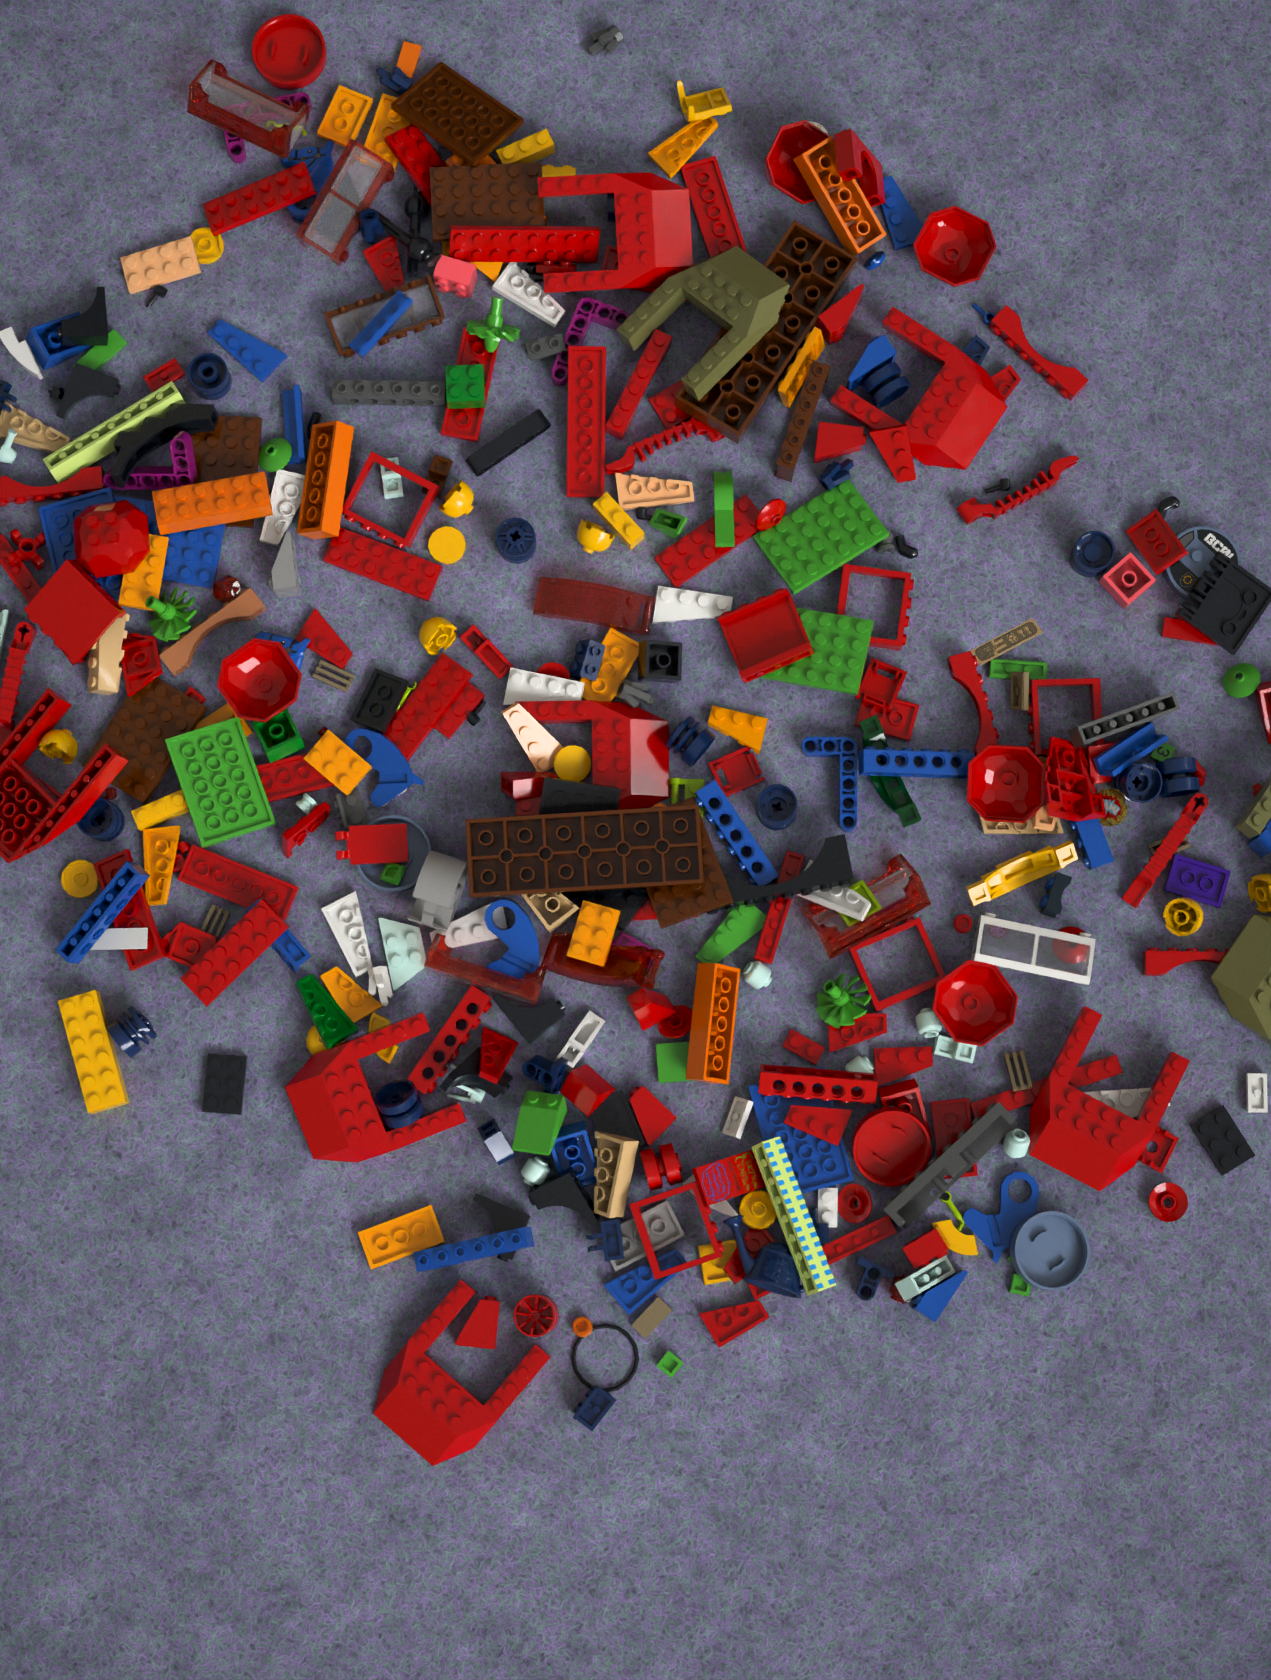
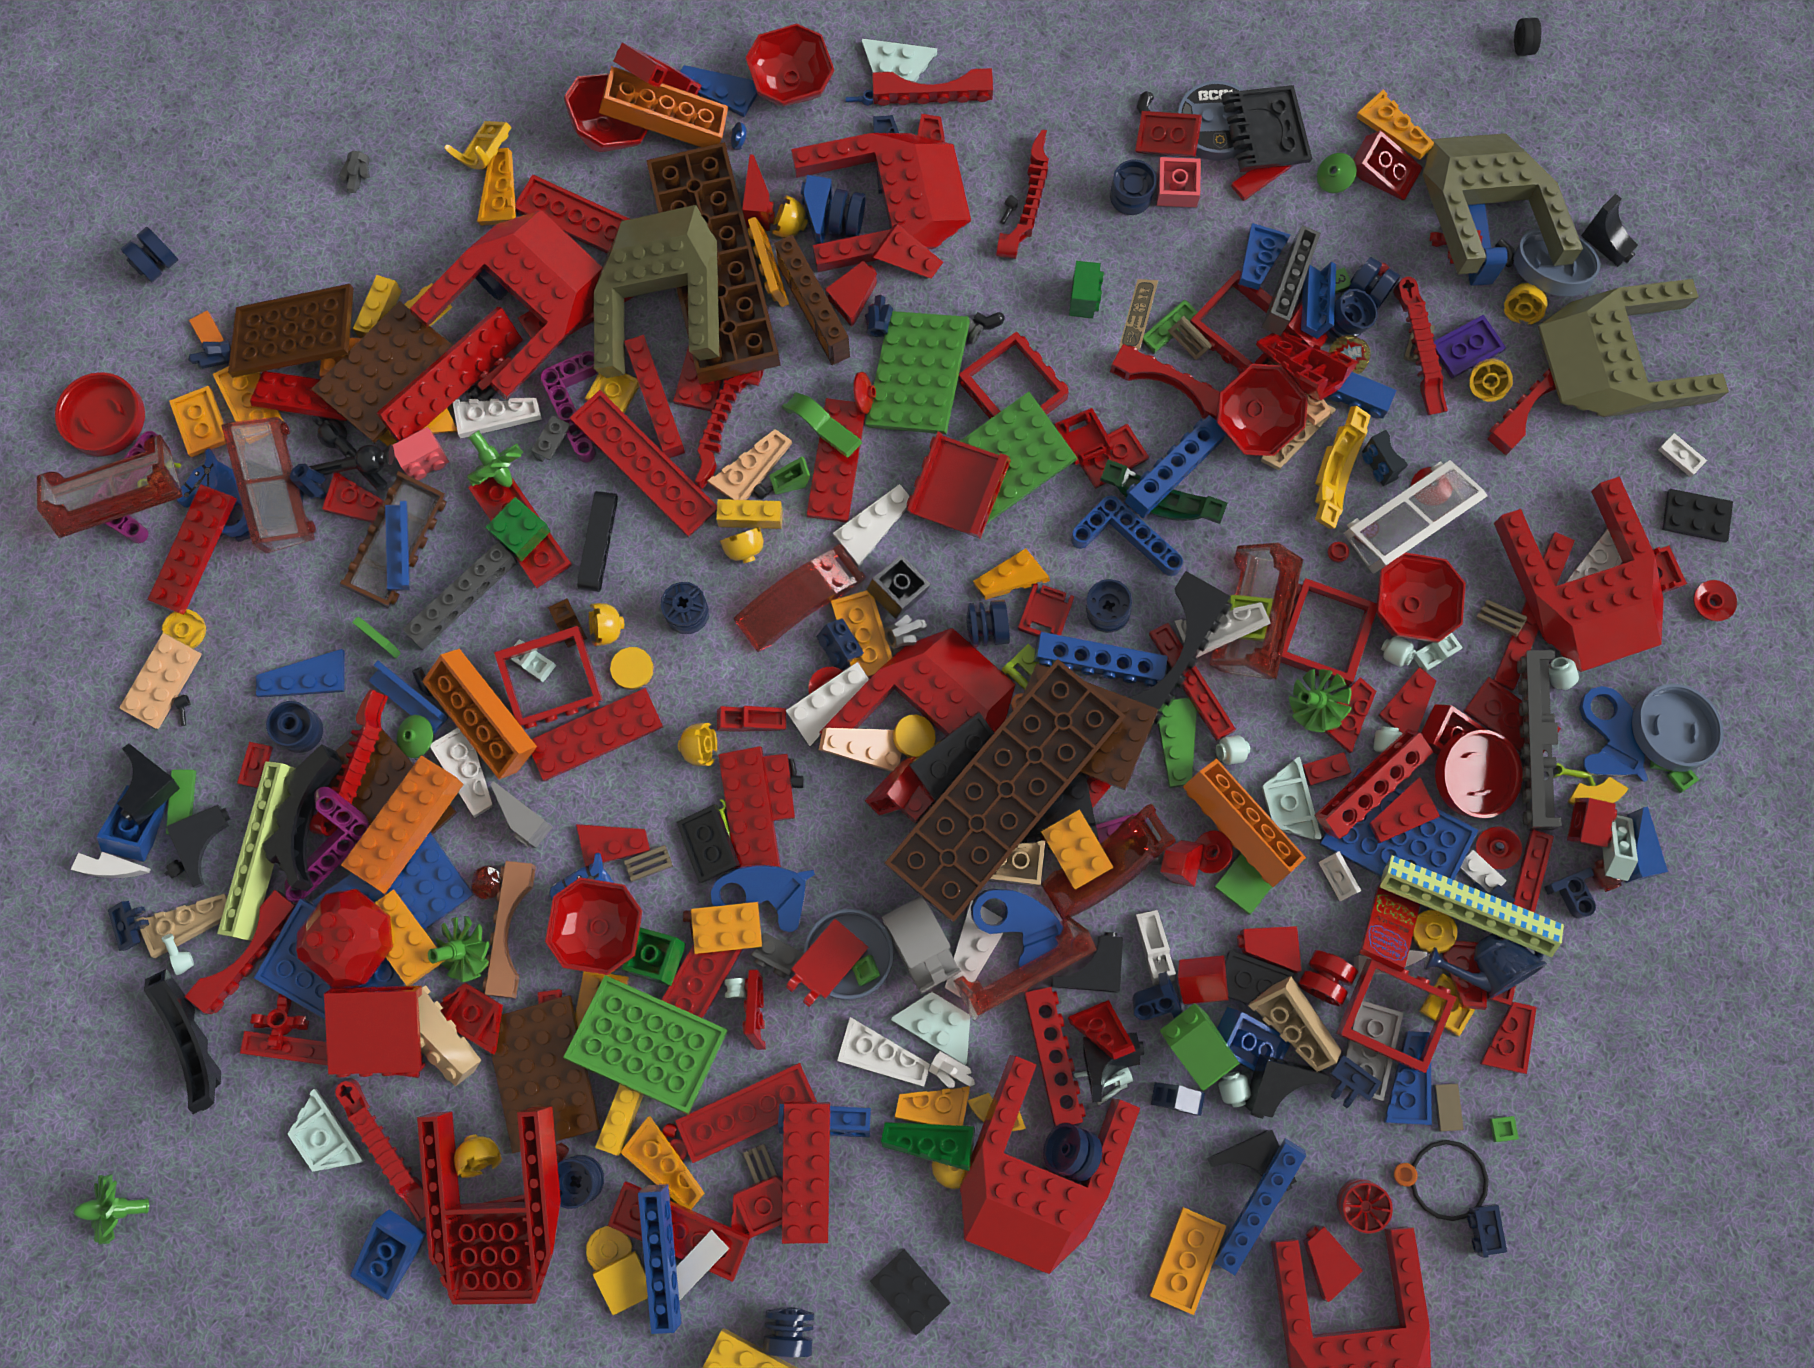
camera: 45 degrees left, 5 degrees down
none -> red piece [309,689,389,836]
none -> bright green tile [352,617,401,658]
none -> yellow tile [585,373,640,413]
none -> yellow tile [593,1251,648,1315]
none -> yellow cylinder [771,195,808,238]
none -> light aqua wing [862,39,937,82]
none -> green brick [1069,261,1104,319]
none -> blue wing [1239,223,1291,290]
none -> light aqua wing [1261,757,1322,840]

